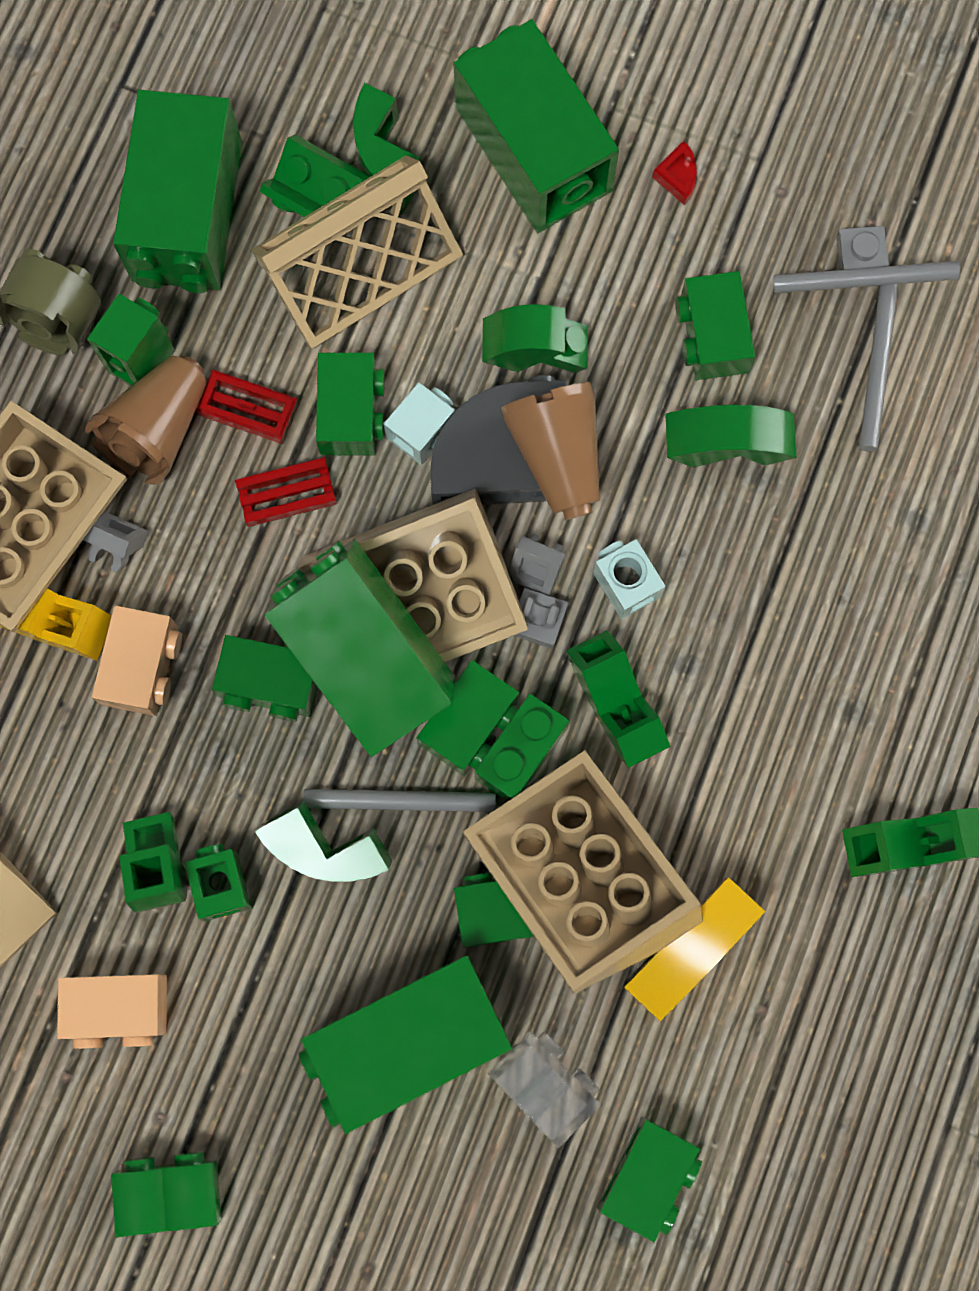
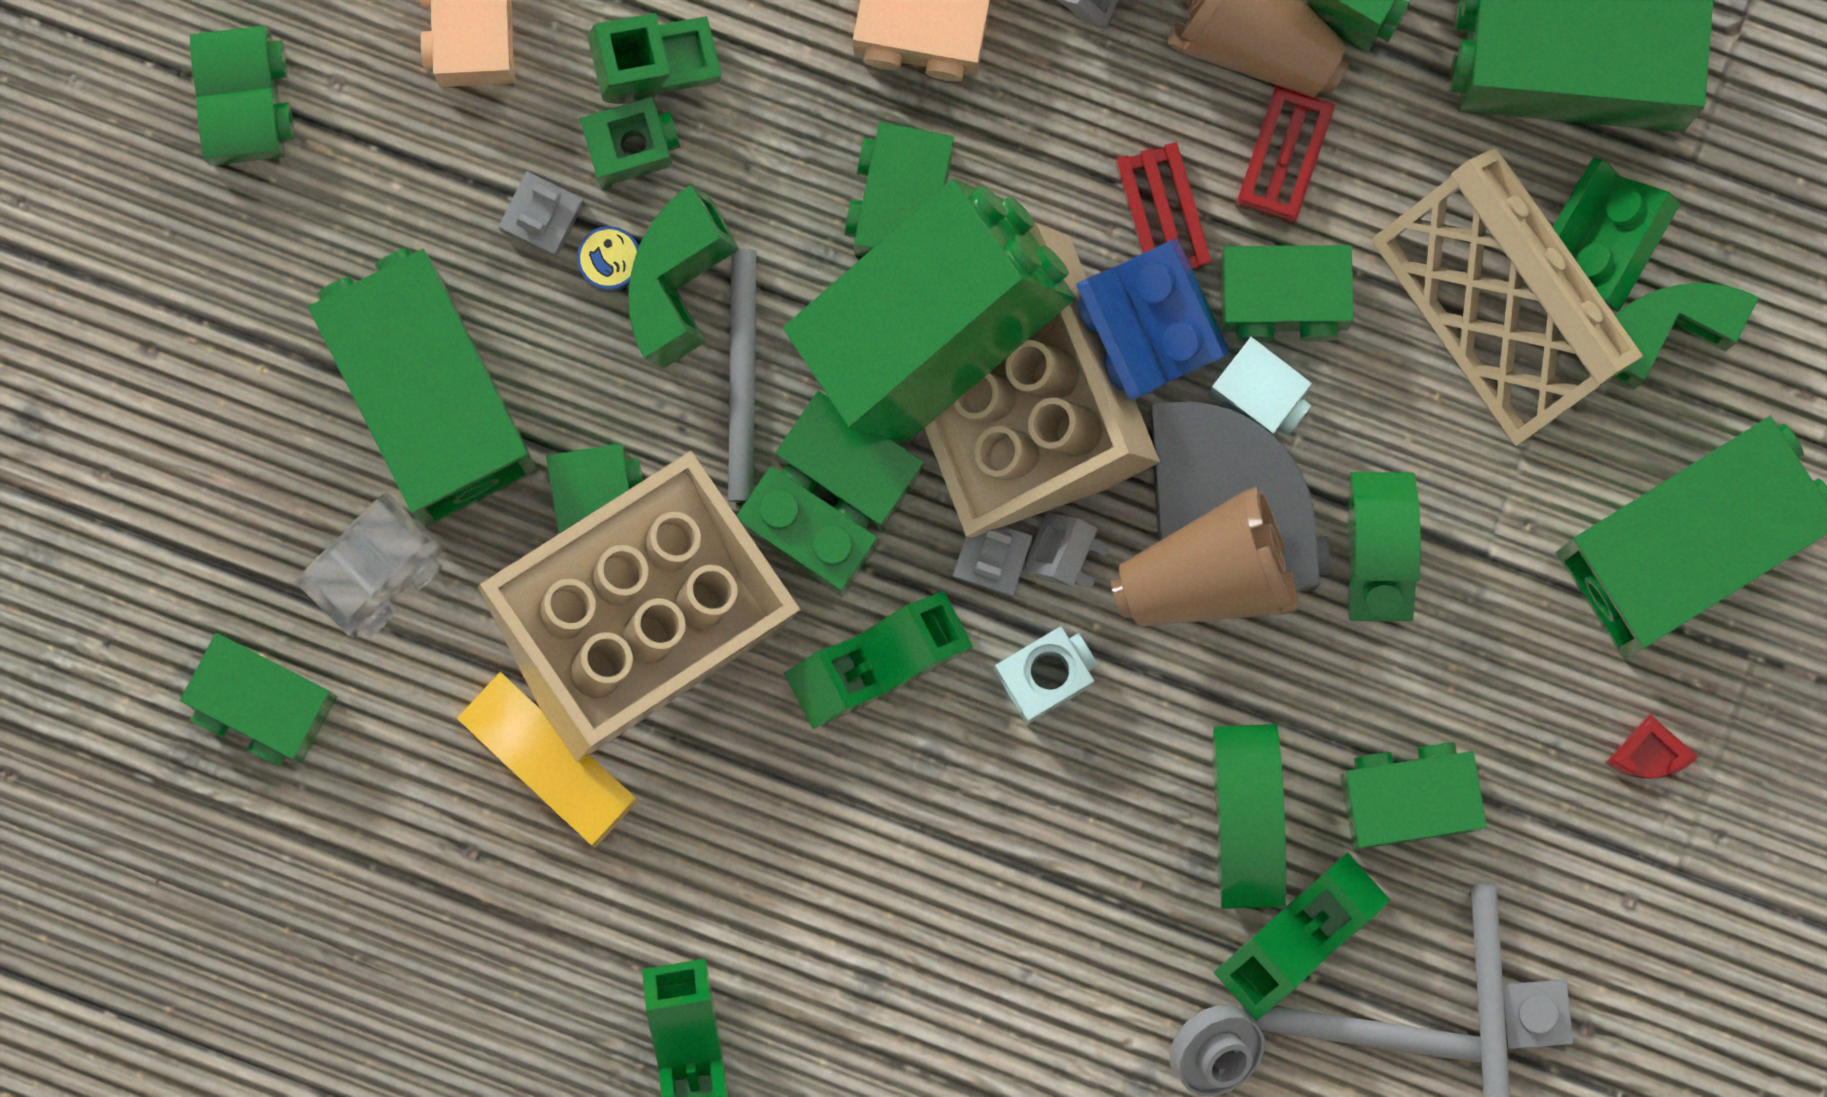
camera: 90 degrees right, 5 degrees up
none -> light grey tile [498,171,585,259]
none -> light yellow tile [577,226,639,292]
none -> blue bracket [1077,238,1231,401]
none -> light grey plate [1170,1005,1264,1096]
none -> green brick [1213,852,1391,1021]

